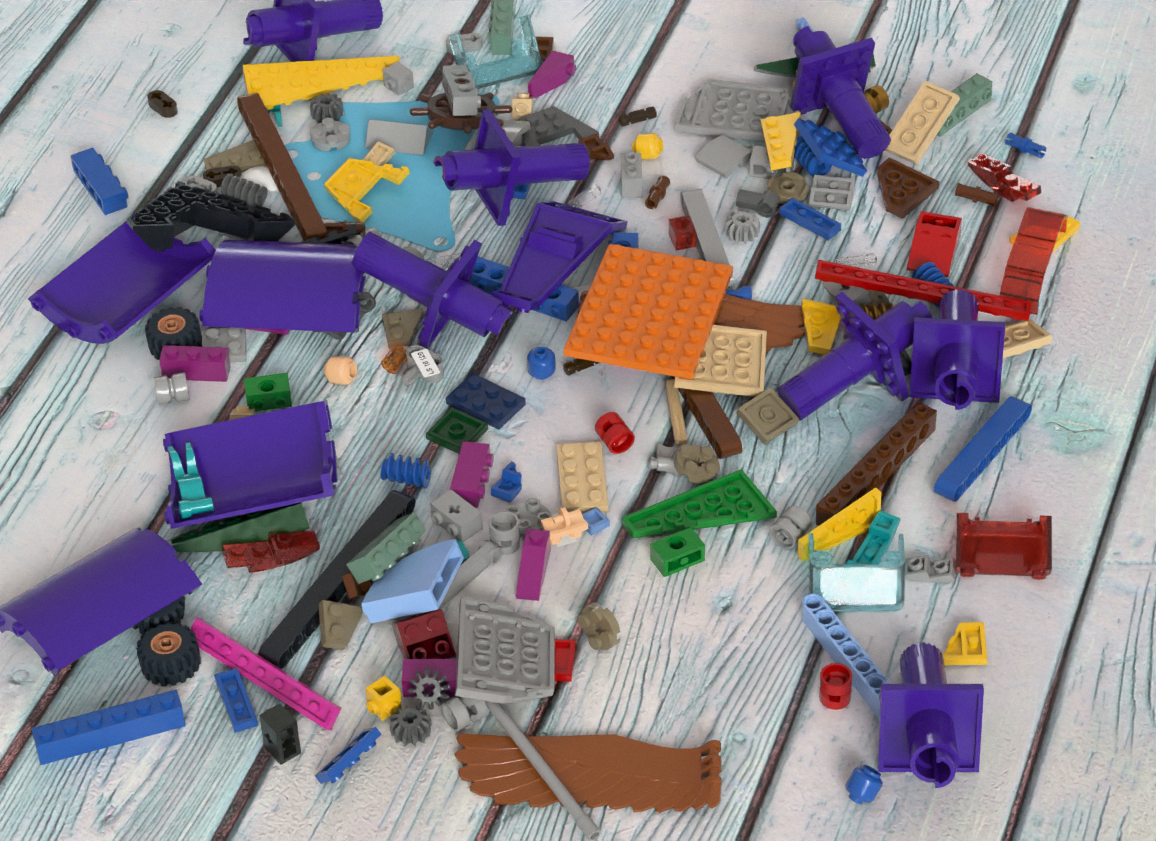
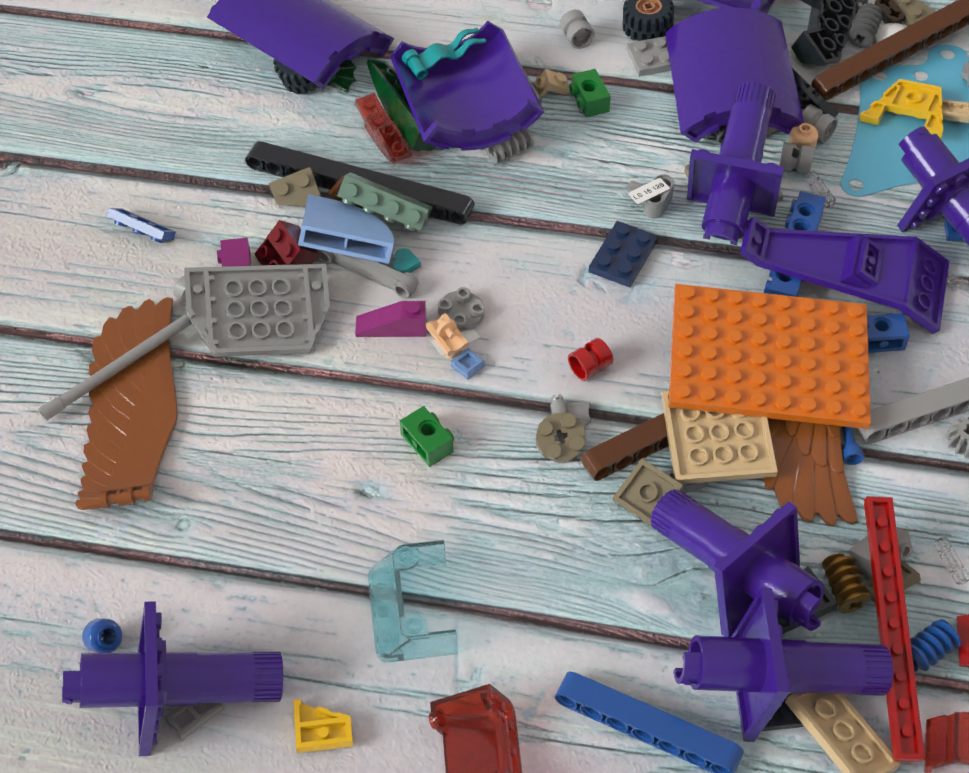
camera: 80 degrees right, 10 degrees up
blue brick [31,689,186,765] -> none
black wheel [136,622,201,686] -> none
magenta brick [159,345,231,382] -> none
dark pink plate [190,618,342,730] -> none
blue plate [214,668,258,733] -> none
pearl dark grey brick [259,703,301,765] -> none
reddish brown axle [324,220,365,235] -> none
light nougat head [324,356,358,385] -> none
yellow brick [365,676,402,721] -> none
blue piece [380,453,431,488] -> none
clear orange bush [381,345,406,374] -> none
dark grey gear [390,705,432,746] -> none
dark grey gear [408,668,451,710] -> none
dark green tile [426,407,488,454] -> none
light grey brick [430,490,483,542] -> none
magenta brick [450,441,494,508] -> none
light grey wheel [489,511,520,555] -> none
blue slope [491,461,522,503] -> none
blue head [527,347,556,380] -> none
red tile [555,639,576,682] -> none
tan plate [556,441,608,513] -> none
dark tan plate [577,602,620,650] -> none
green wing [622,469,777,538] -> none
tan axle [665,379,687,446] -> none
clear red brick [669,215,696,251] -> none
light grey wheel [769,506,812,549] -> none
yellow wing [798,488,882,561] -> none
yellow wing [801,298,841,355] -> none
light blue beam [802,594,891,718] -> none
reddish brown brick [816,402,937,526] -> none
red wheel [819,663,852,710] -> none
teal slope [838,510,900,587] -> none
light grey slope [904,555,956,583] -> none

